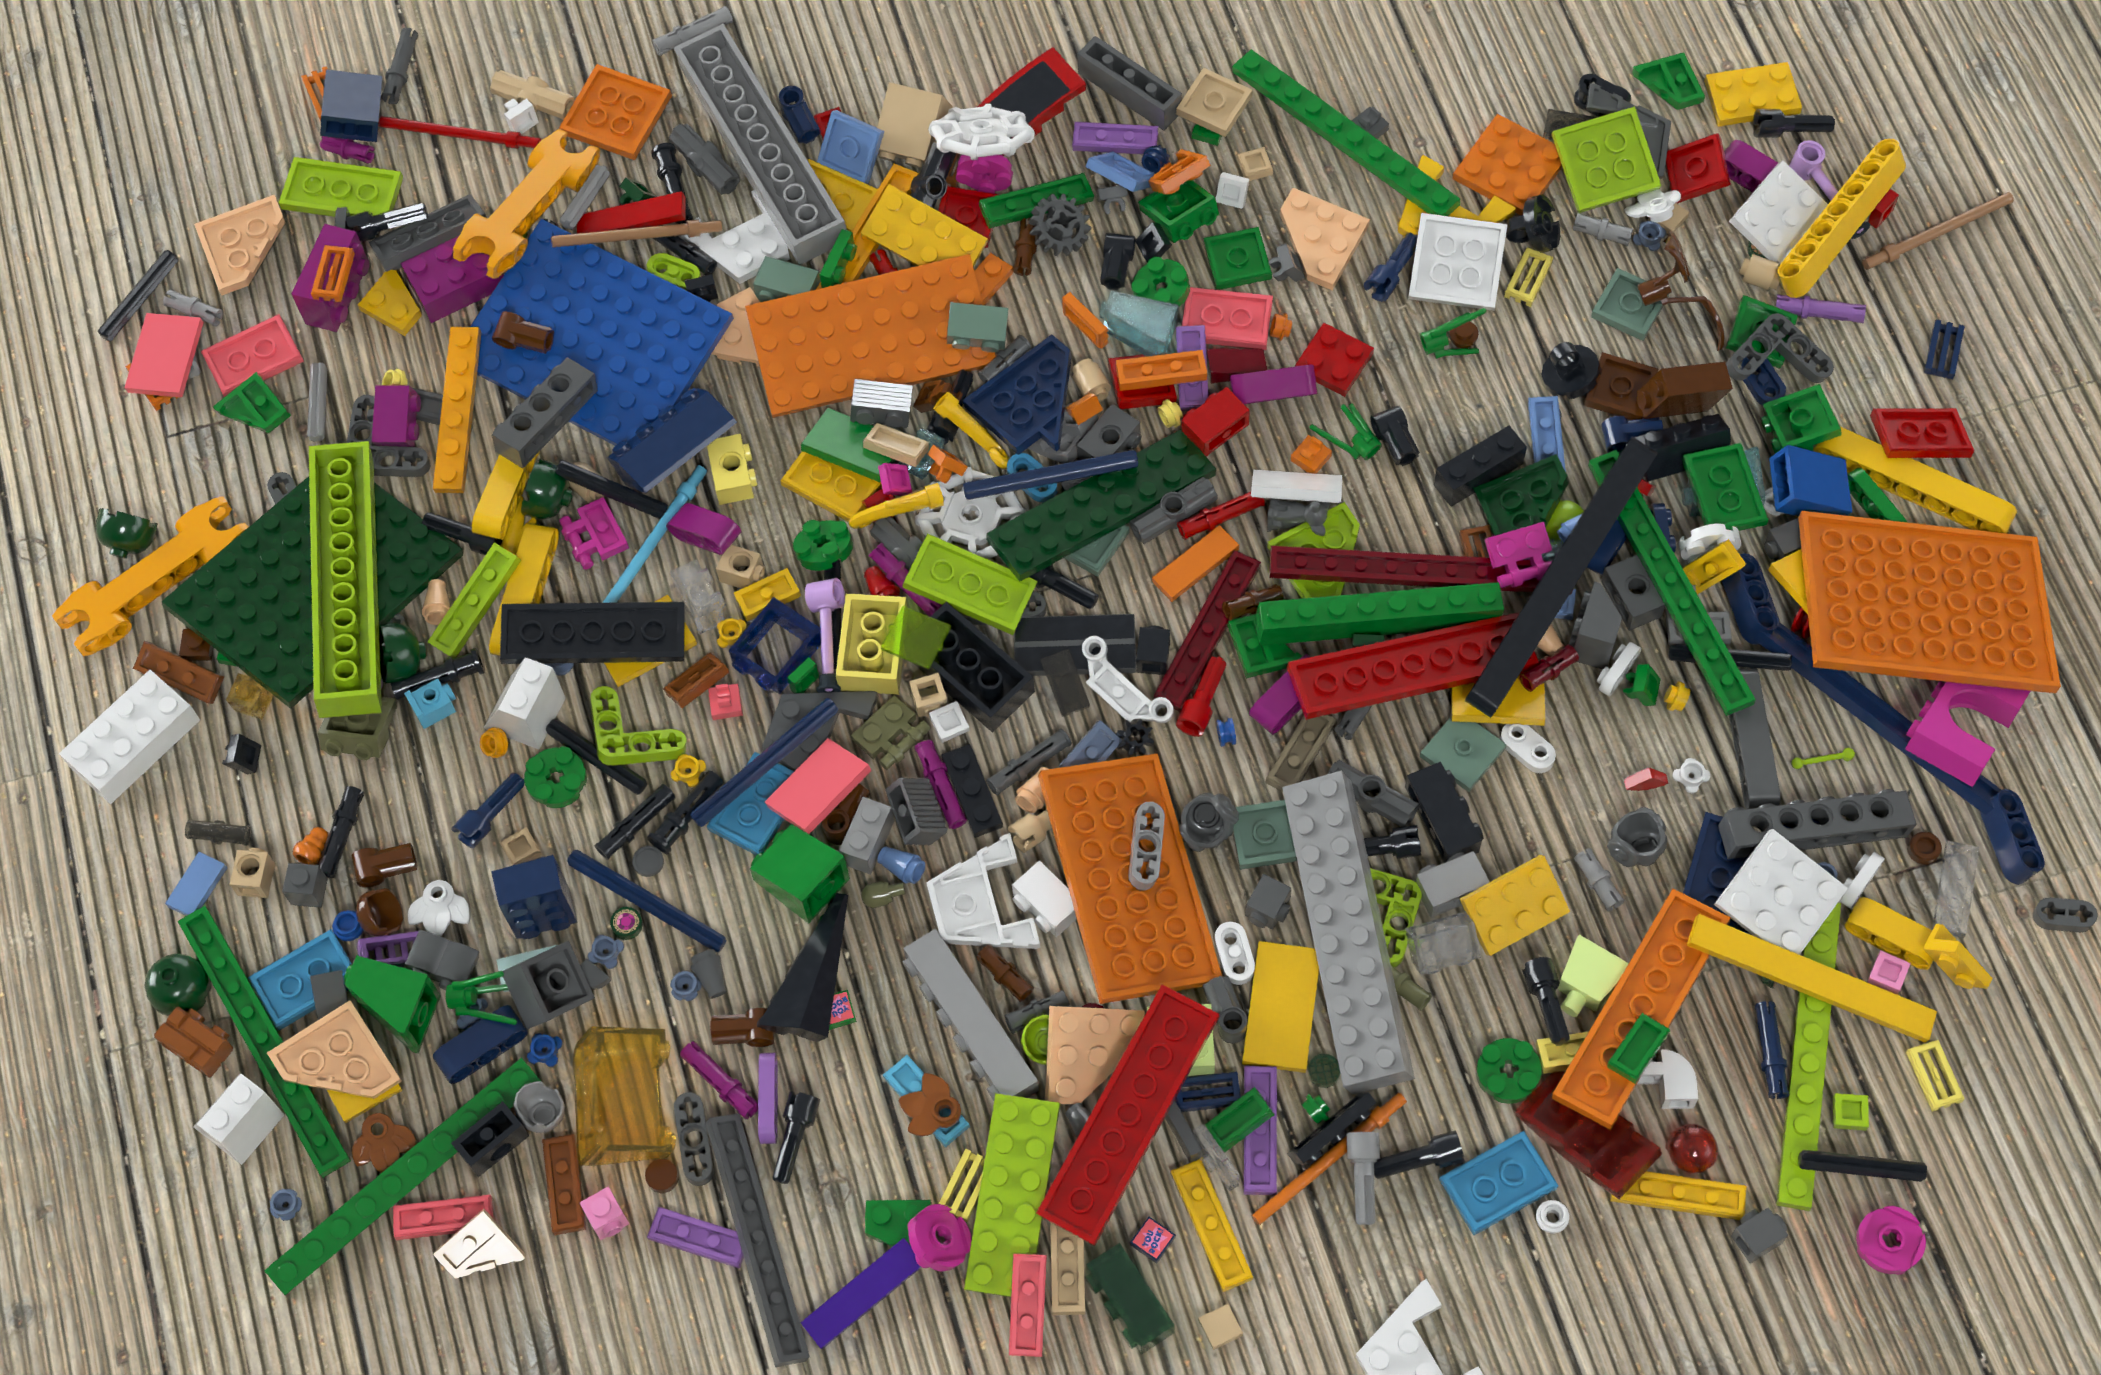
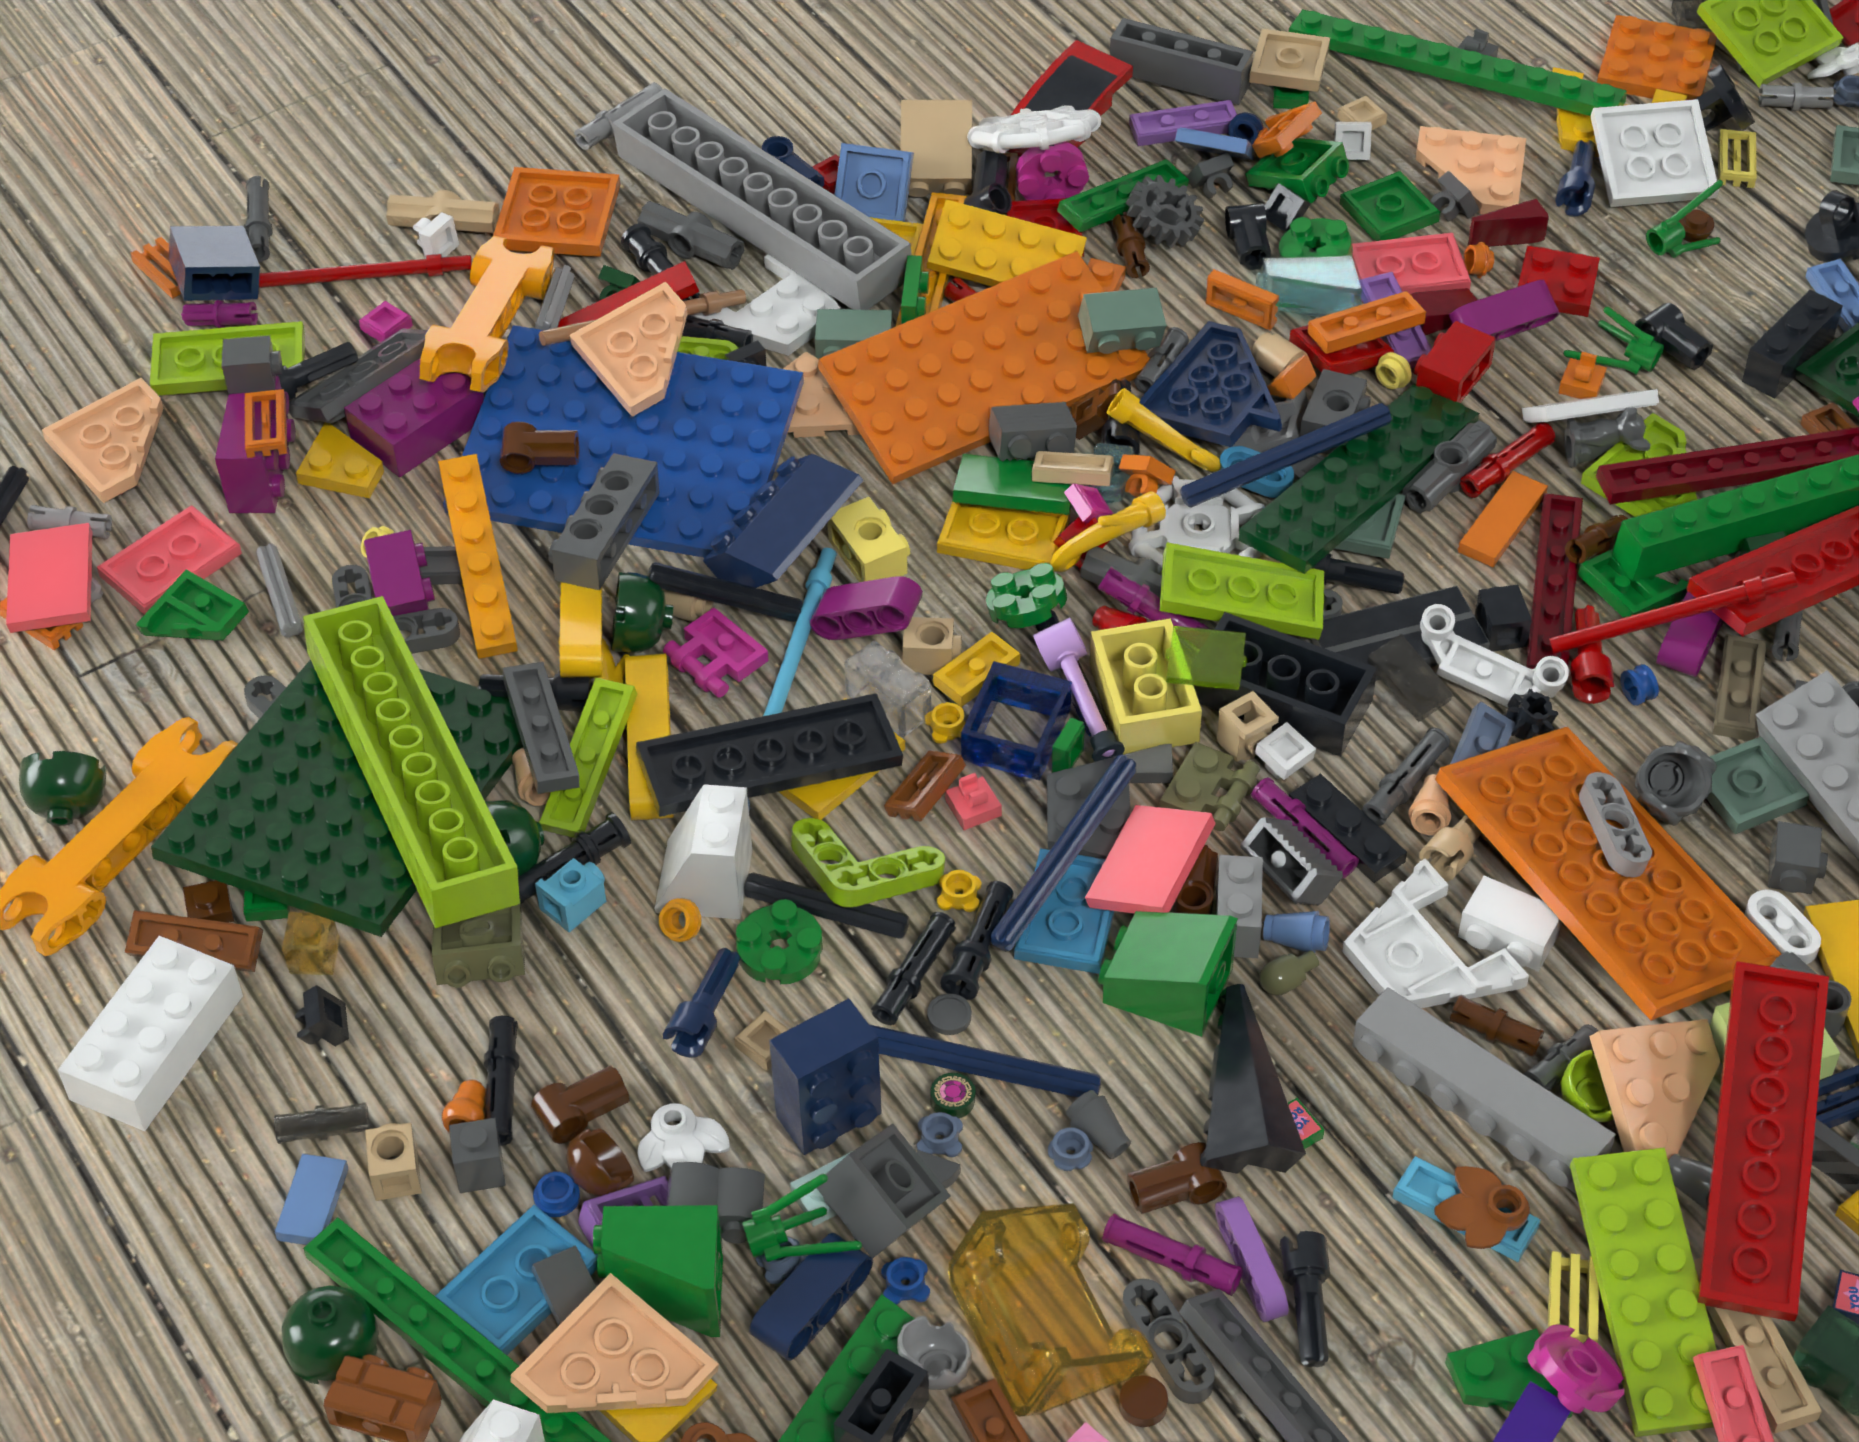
camera: 20 degrees left, 15 degrees down
none -> dark grey brick [222,336,282,394]
none -> dark pink tile [359,301,413,342]
none -> dark grey plate [503,662,579,794]
none -> light nougat plate [569,282,688,417]
none -> dark red slope [1468,199,1549,247]
none -> red bar [1549,571,1798,654]

